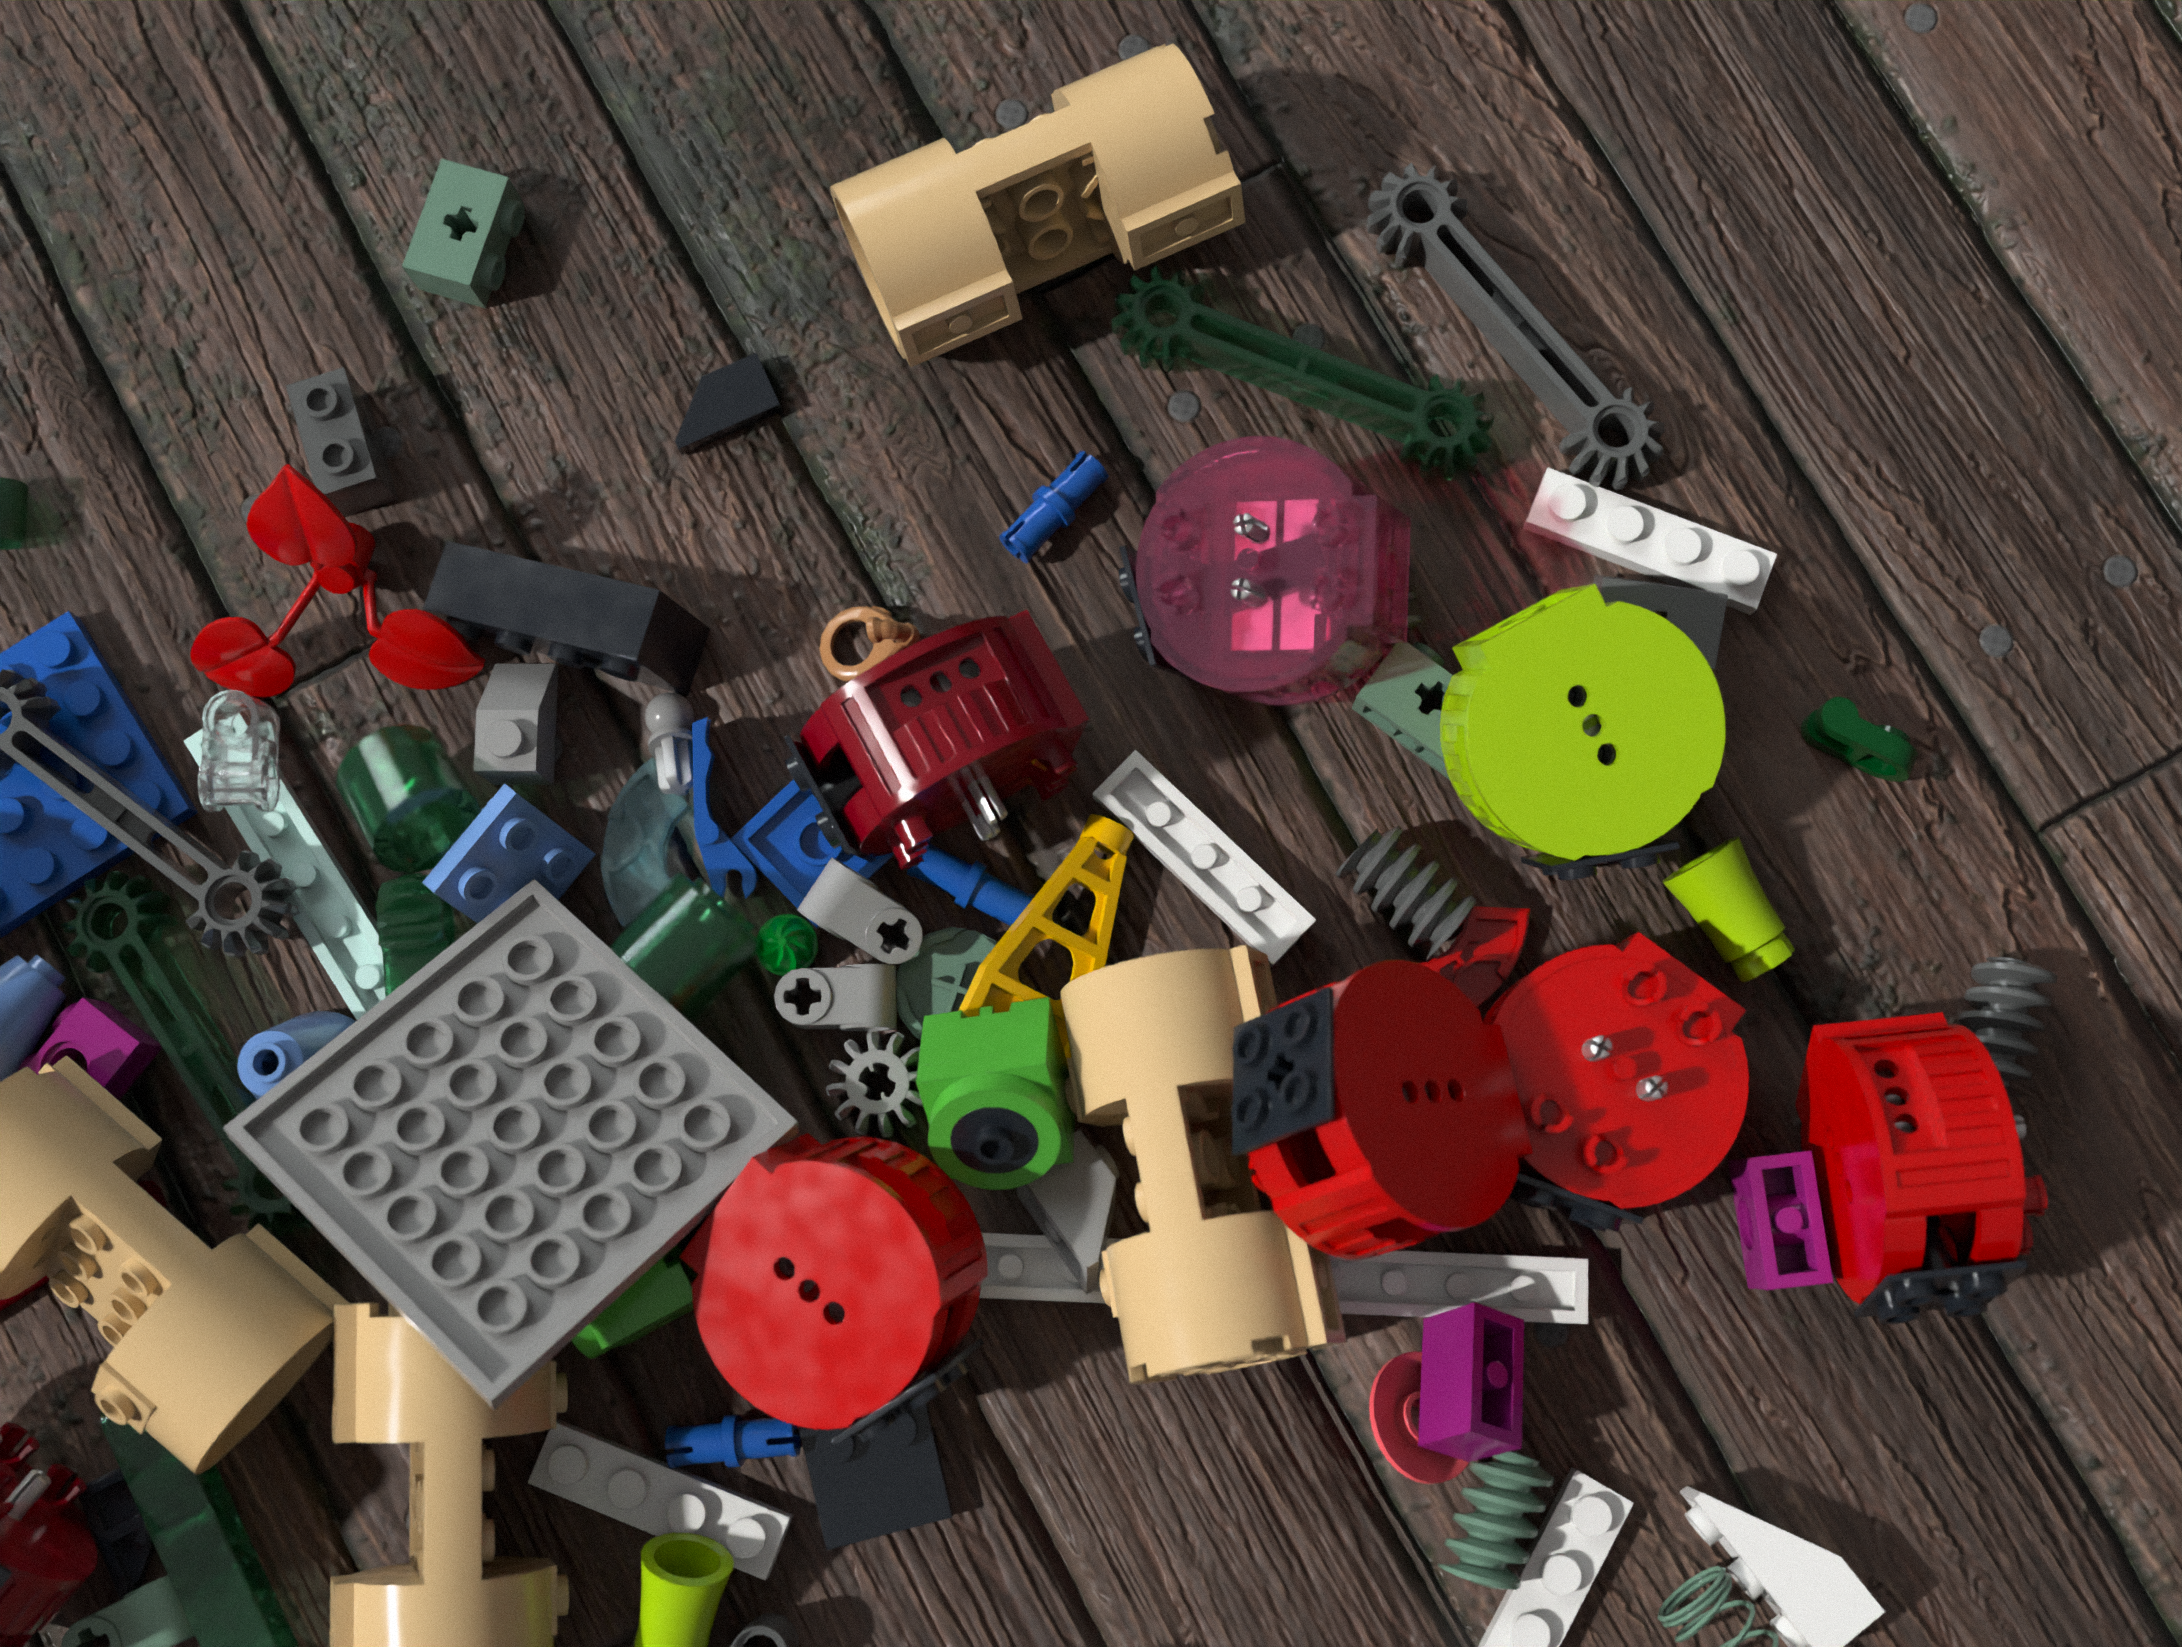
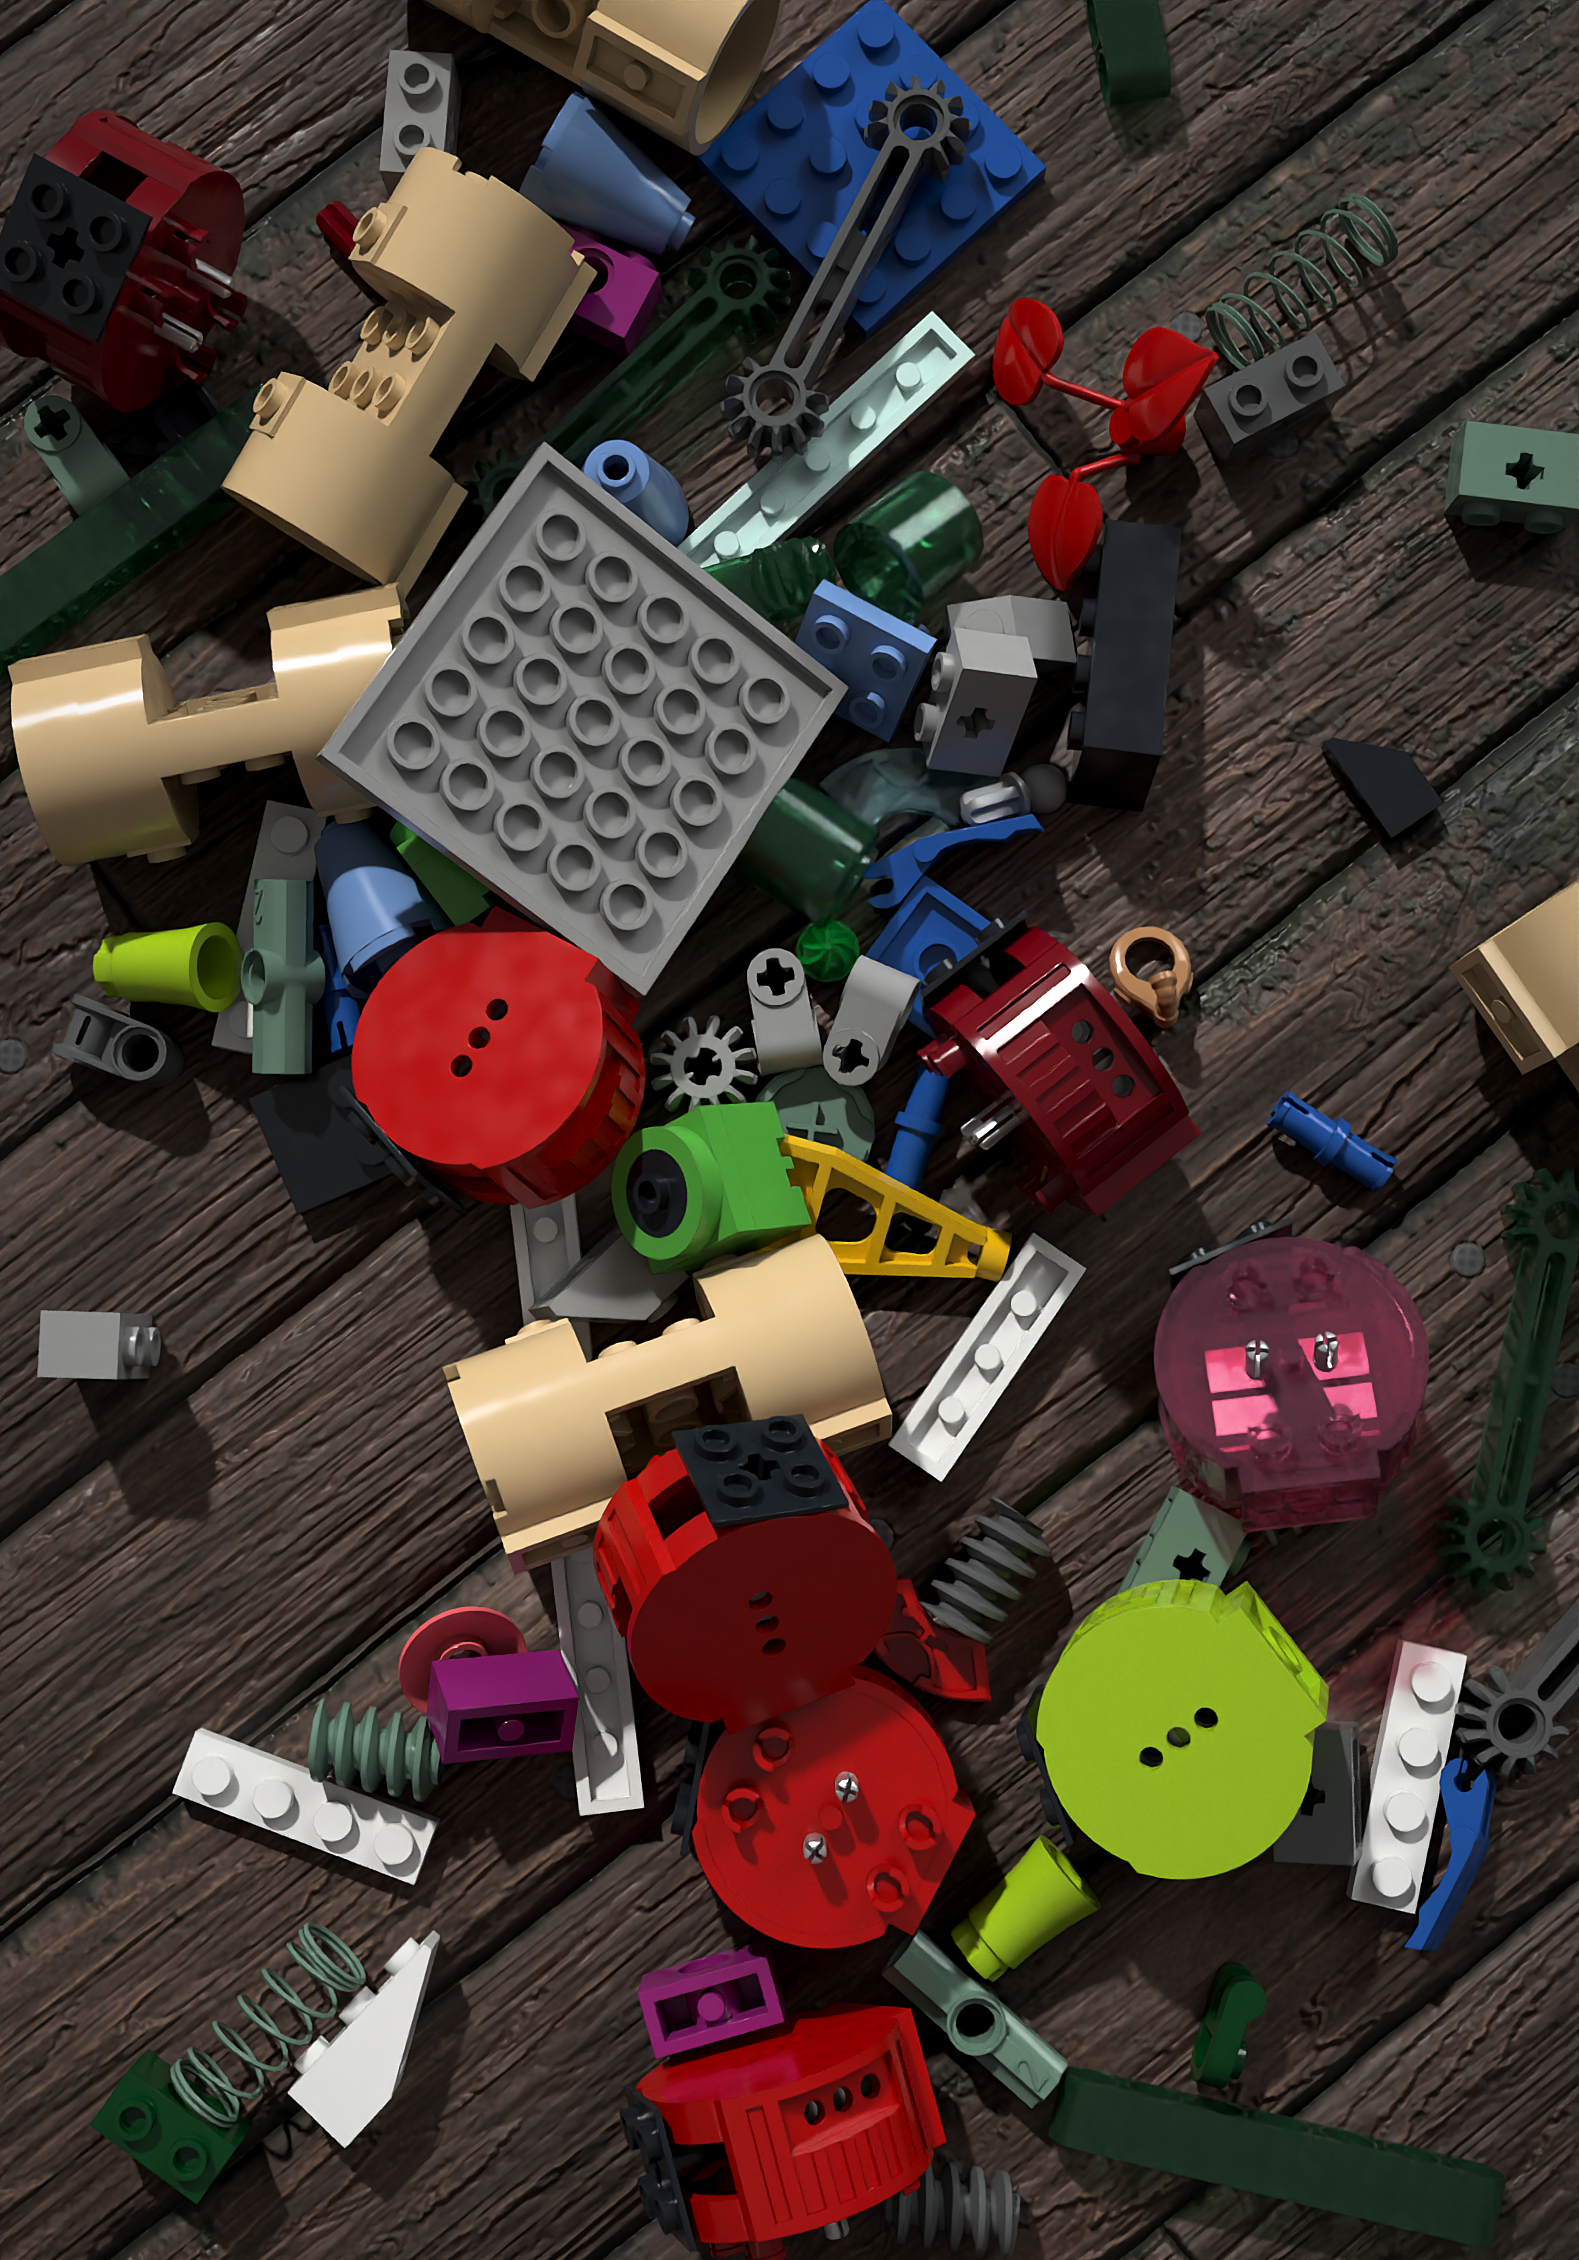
camera: 80 degrees right, 5 degrees up
clear piece [198,689,280,812] -> none
none -> sand green piece [241,879,325,1074]
none -> medium blue cone [314,820,455,1000]
none -> sand green piece [881,1928,1068,2109]
none -> light grey brick [914,627,1038,777]
none -> clear green beam [1048,2066,1507,2247]
none -> sand green piece [1205,193,1398,370]
none -> blue arm [1404,1757,1497,1950]

